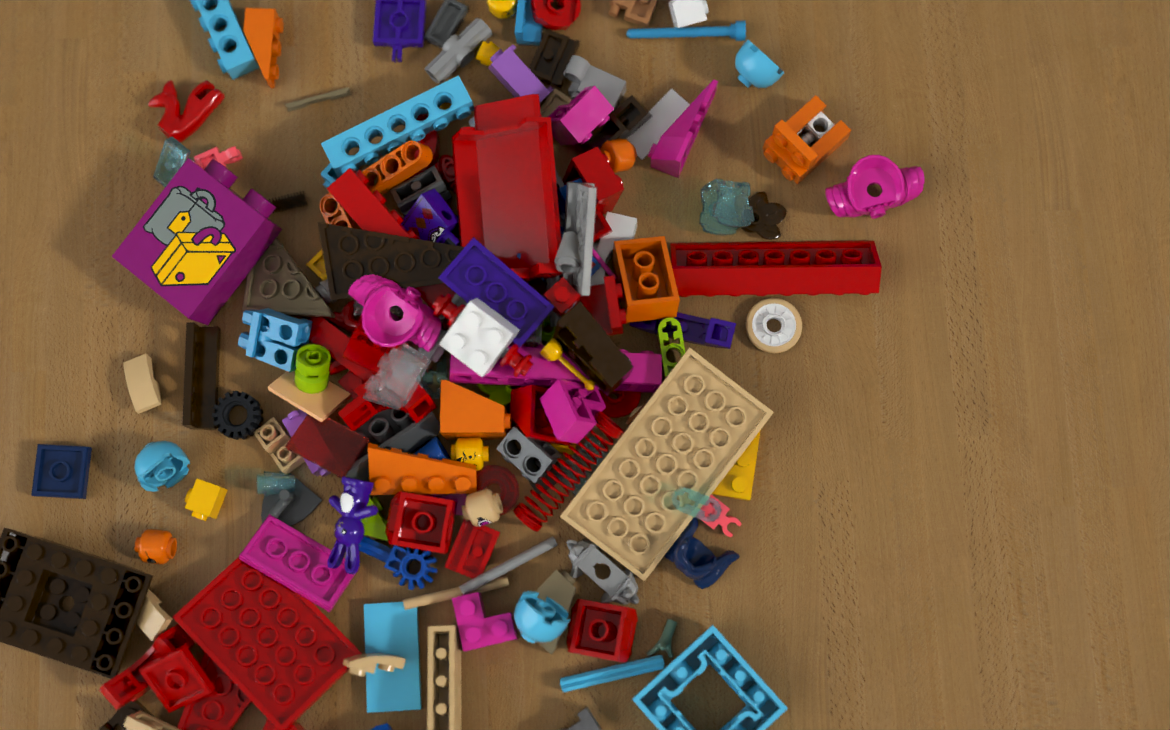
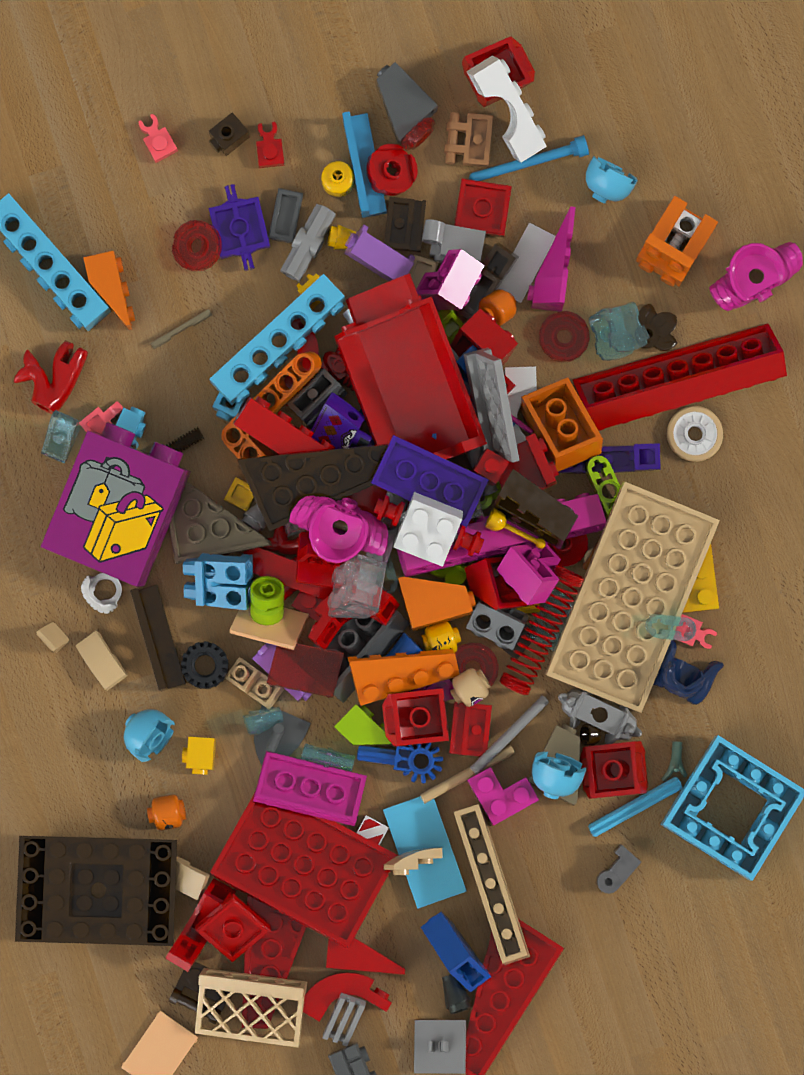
camera: 25 degrees left, 5 degrees up
dark blue plate [31,444,92,499] -> none
dark purple animal [327,476,378,574] -> none
light grey cone [554,232,581,274] -> none
none -> tan slope [36,622,69,653]
none -> white piece [81,573,122,614]
none -> medium azure brick [116,407,146,449]
none -> clear red tile [172,220,222,272]
none -> clear light blue pin [301,743,355,772]
none -> tile [357,815,389,845]
none -> lime slope [438,310,464,344]
none -> red plate [454,178,512,237]
none -> clear red tile [539,311,590,362]
none -> dark brown hinge [580,724,602,745]

